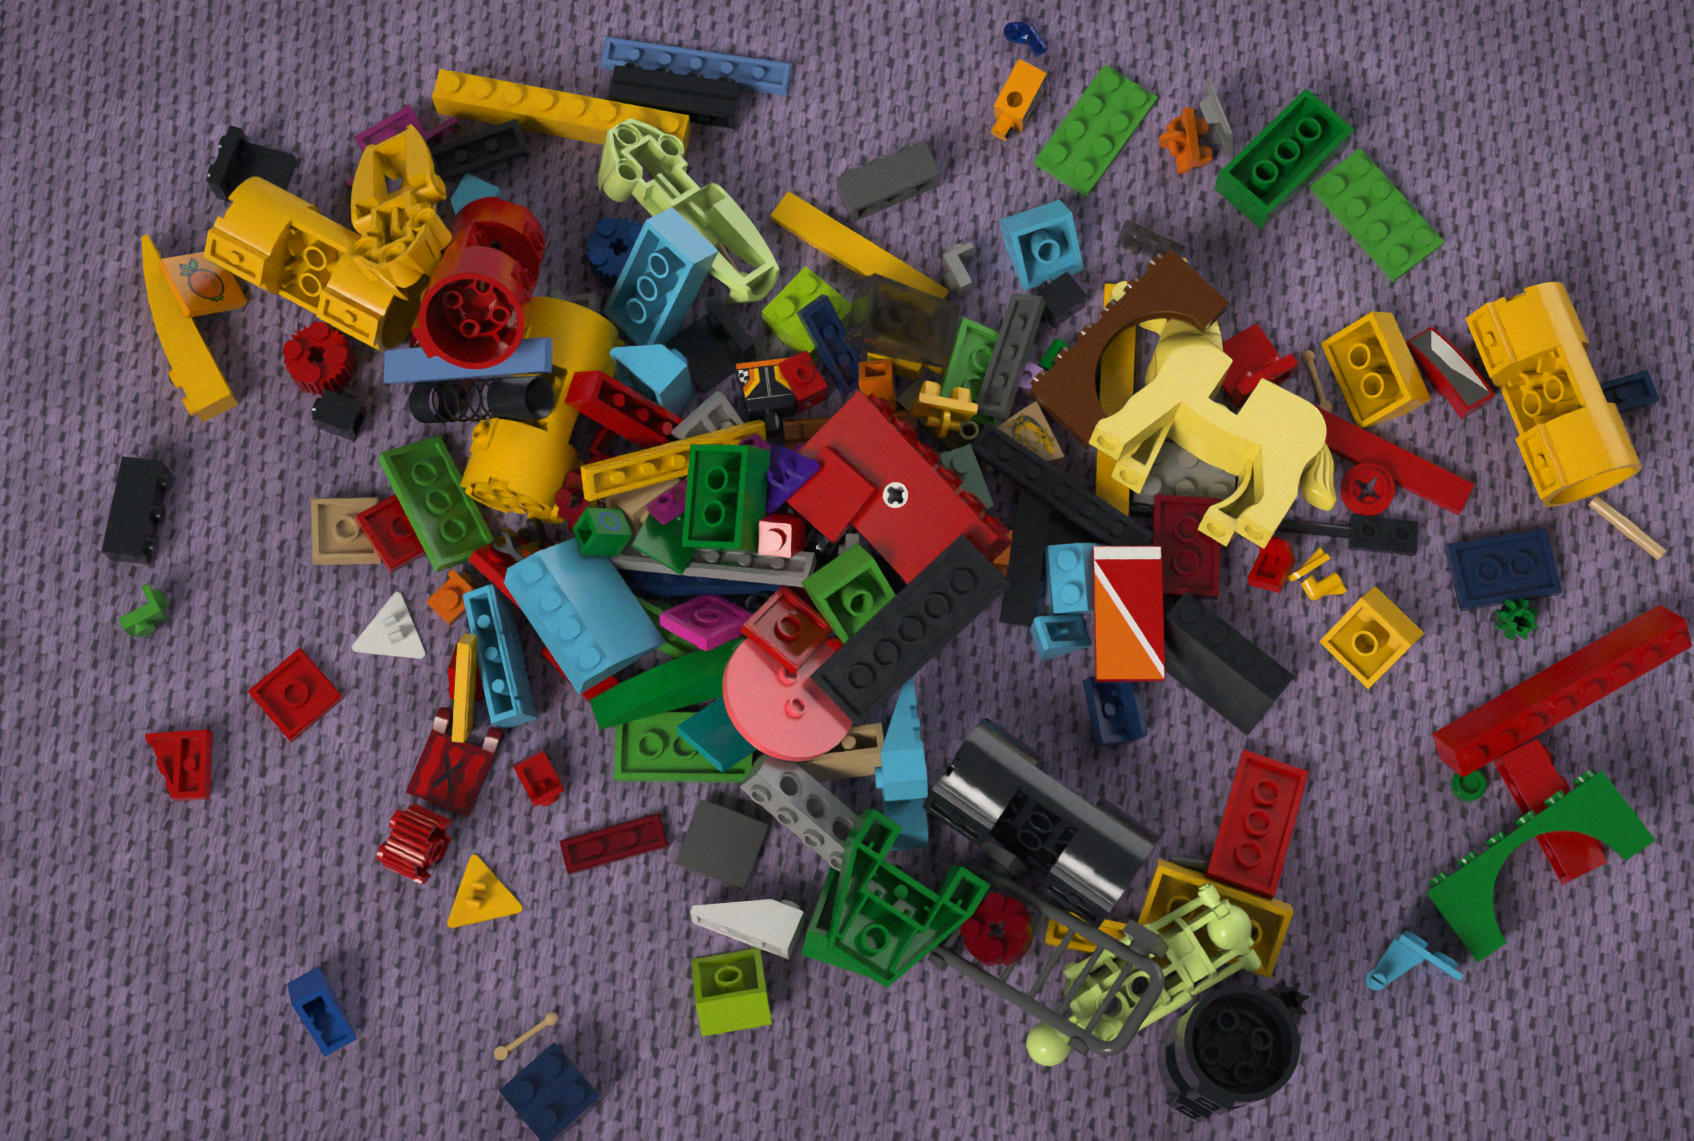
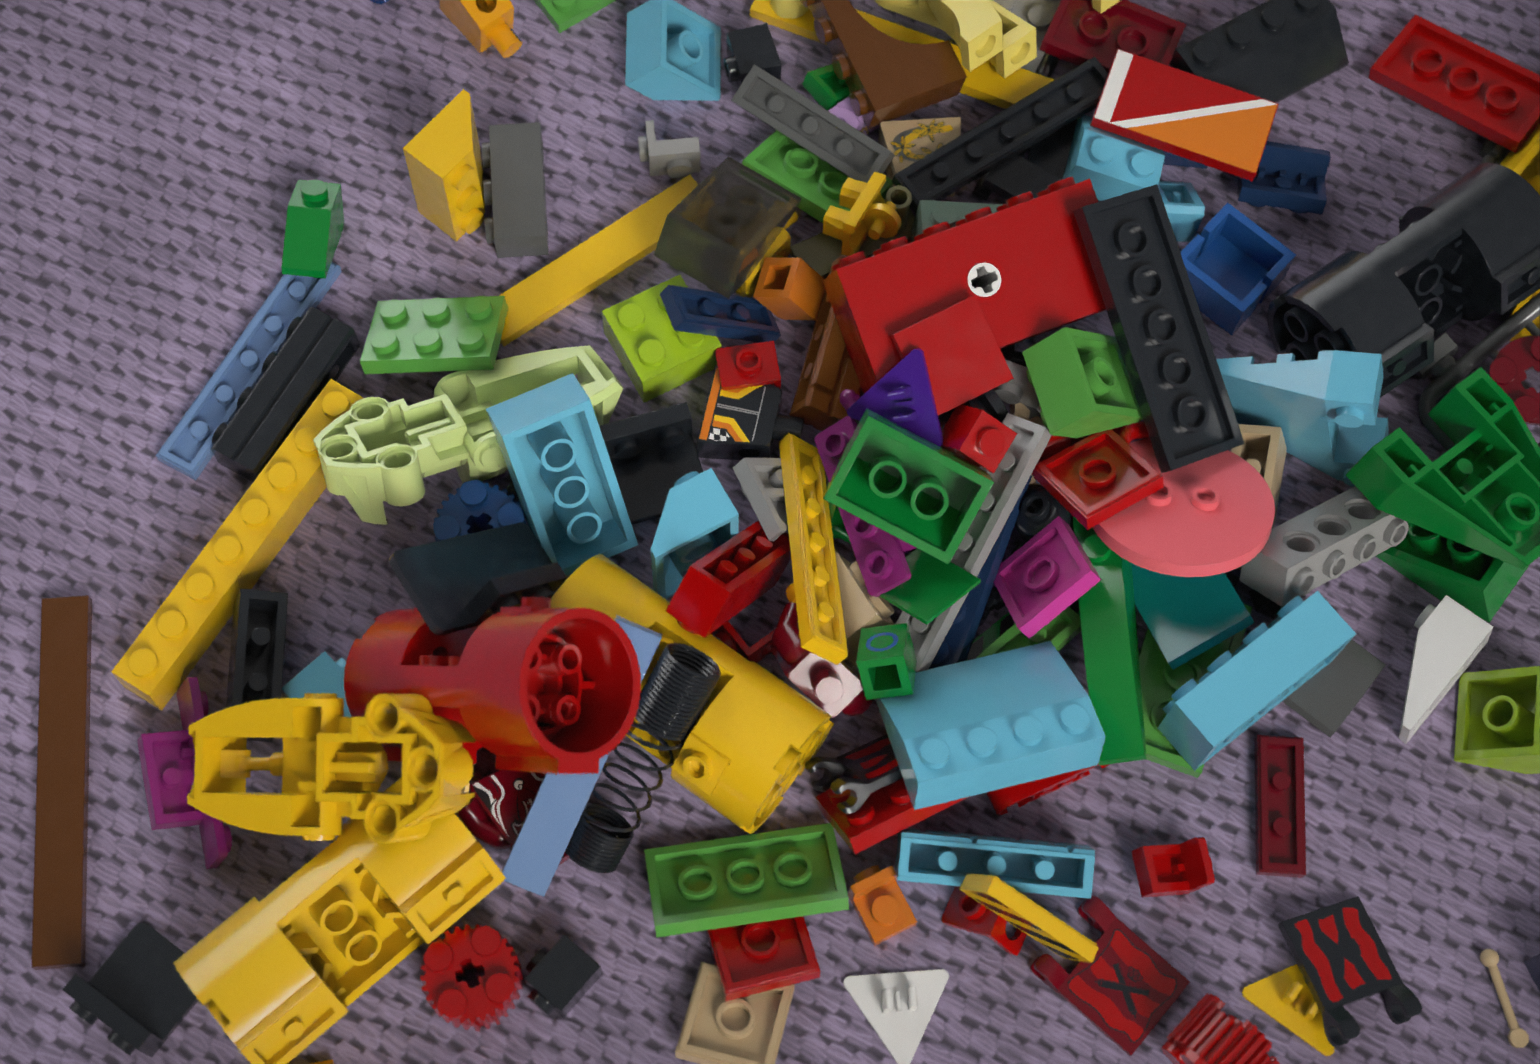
camera: 75 degrees left, 5 degrees down
none -> reddish brown tile [31,595,92,970]
none -> green slope [281,179,344,279]
none -> bright green plate [360,296,508,374]
none -> black bracket [388,522,567,636]
none -> yellow slope [403,89,485,242]
none -> medium azure brick [1158,590,1356,771]
none -> blue piece [1180,202,1296,336]
none -> black flag [1278,896,1422,1047]

